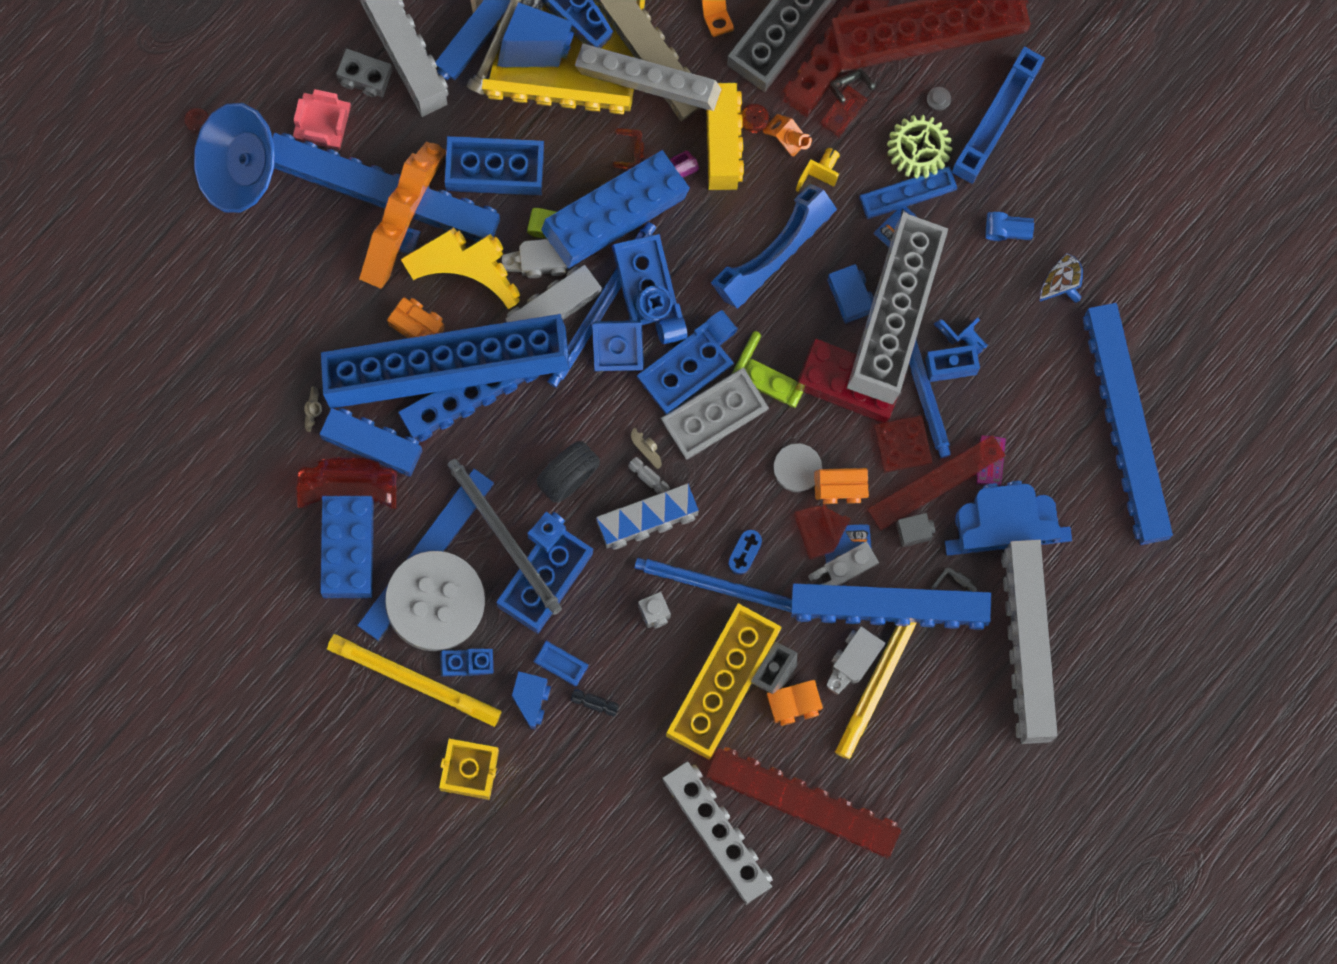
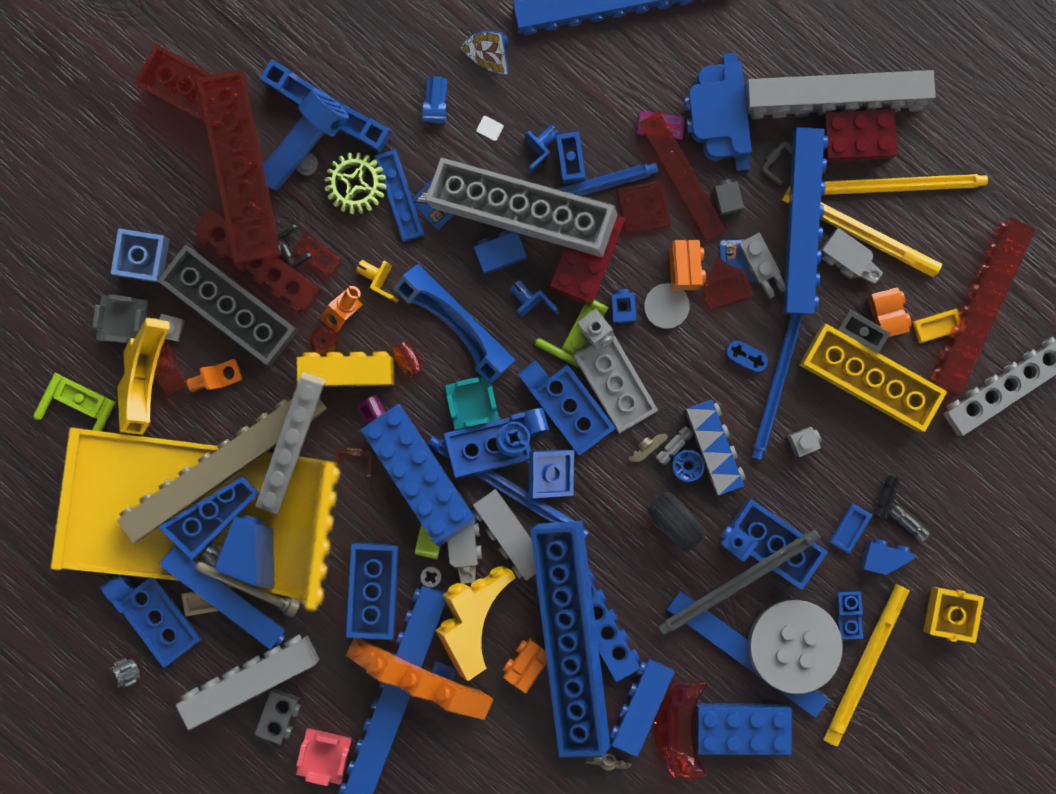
camera: 85 degrees left, 10 degrees up
none -> blue piece [257,88,349,191]
none -> clear red brick [392,340,424,376]
none -> light grey bush [421,566,441,588]
none -> teal panel [445,377,499,430]
none -> white sticker [476,116,504,141]
none -> blue bracket [510,281,559,317]
none -> light grey brick [578,309,615,350]
none -> blue brick [611,289,636,324]
none -> blue wheel [671,450,705,482]
none -> dark red brick [821,109,897,163]
none -> yellow piece [824,174,988,195]
none -> dark grey axle [889,505,929,542]
none -> yellow tile [912,309,964,344]

